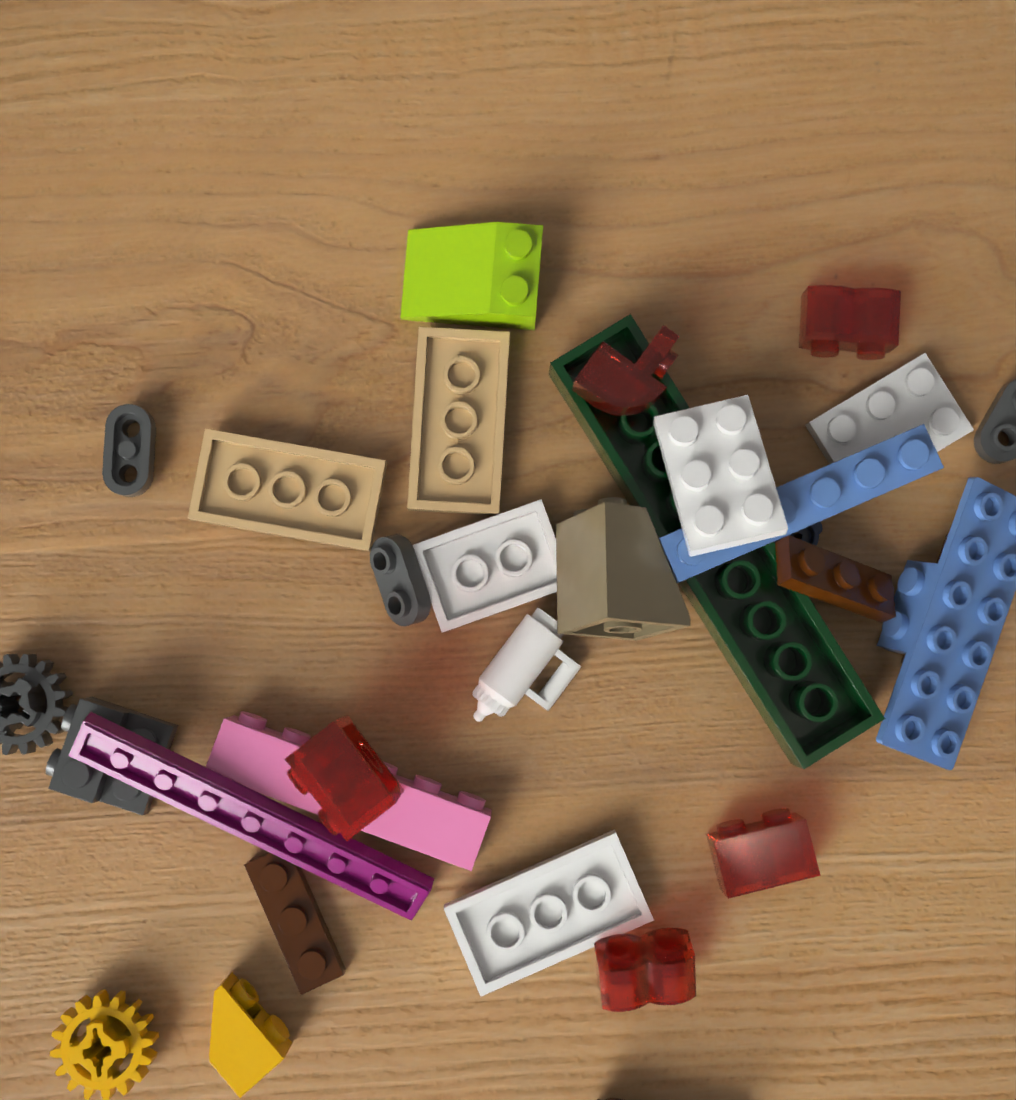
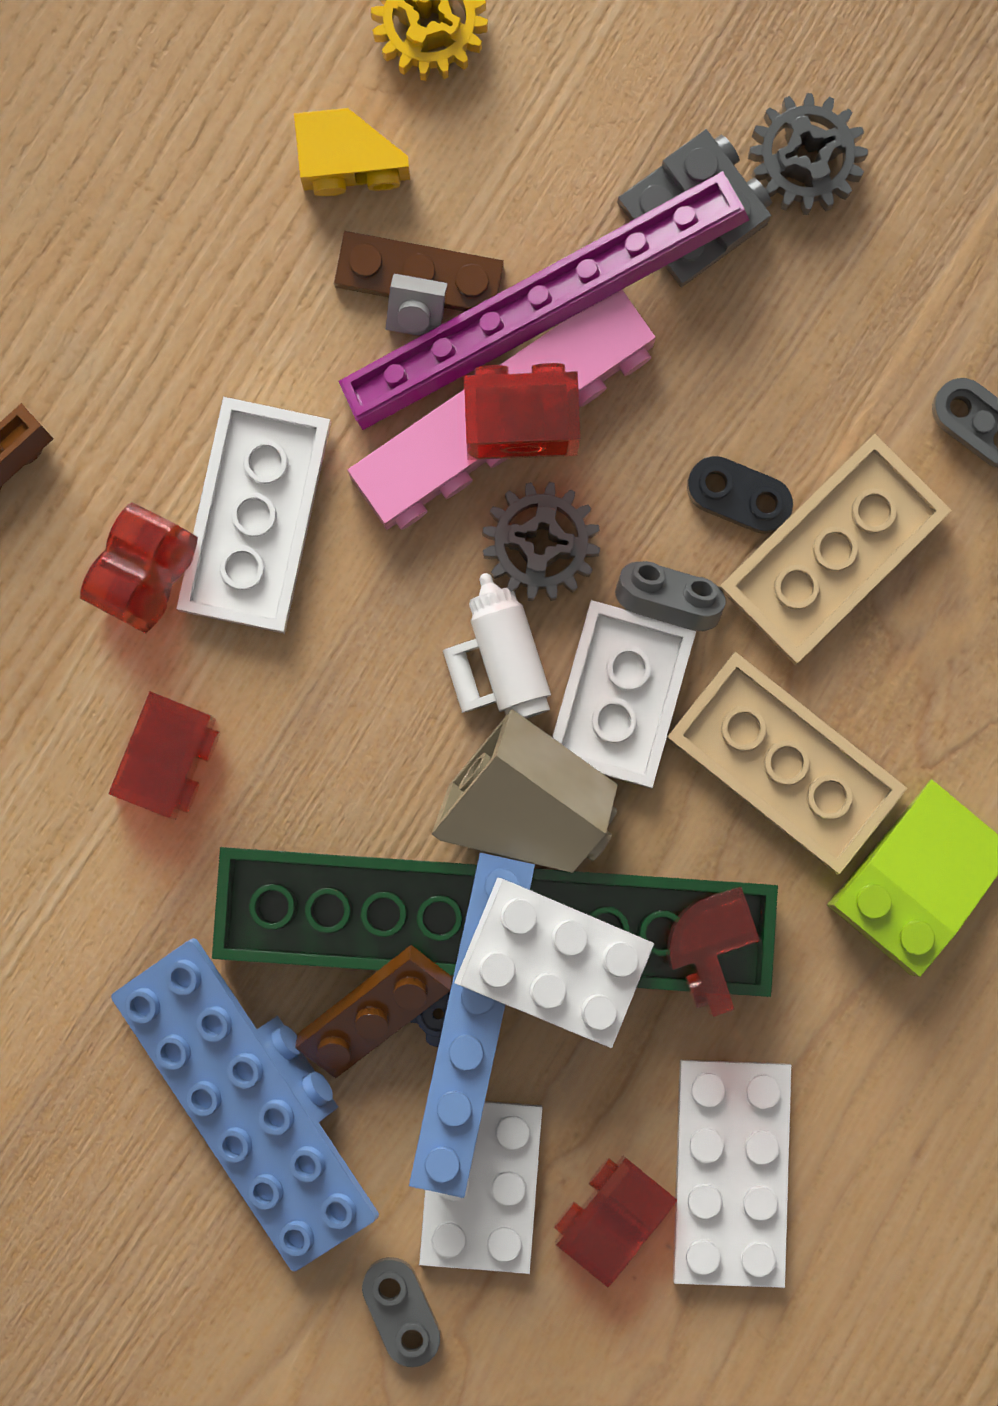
camera: 120 degrees right, 0 degrees up
none -> light grey plate [385,274,447,336]
none -> dark grey gear [482,482,600,601]
none -> white plate [673,1060,791,1288]
none -> black plate [687,456,793,534]

